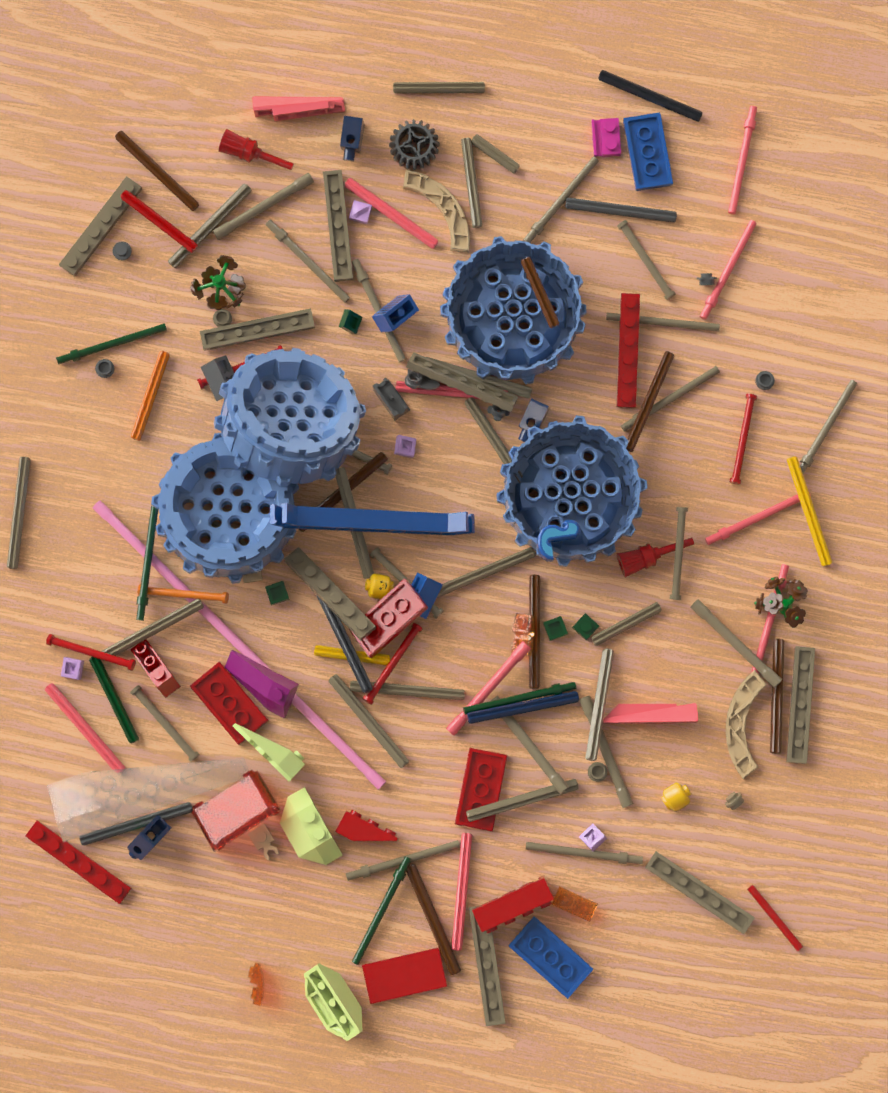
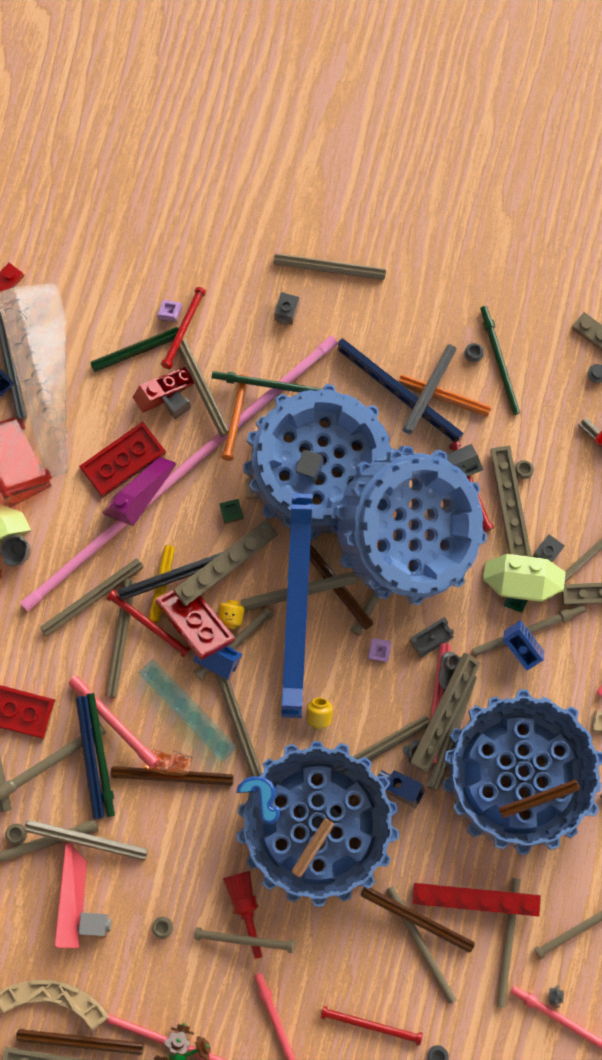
camera: 90 degrees right, 5 degrees down
coral axle [45,683,126,775] -> none
dark tan bar [130,685,200,762] -> none
reddish brown plant [190,255,246,310] -> none
yellowish green wedge [233,723,305,781] -> none
dark green plate [543,616,568,641] -> none
dark green plate [572,613,599,640] -> none
dark tan axle [592,602,662,646] -> none
dark tan piece [690,599,783,688] -> none
none -> dark grey hair [0,535,31,566]
none -> light grey brick [79,913,112,936]
none -> clear light blue plate [138,659,237,762]
none -> dark tan plate [152,917,173,938]
none -> dark grey panel [162,391,191,419]
none -> dark grey brick [274,292,299,325]
none -> medium nougat axle [292,819,334,877]
none -> dark grey panel [296,450,324,484]
none -> yellow head [306,697,333,729]
none -> dark blue tile [337,338,464,442]
none -> dark grey axle [402,344,456,435]
none -> yellowish green wedge [483,554,566,602]
none -> dark grey brick [532,534,565,562]

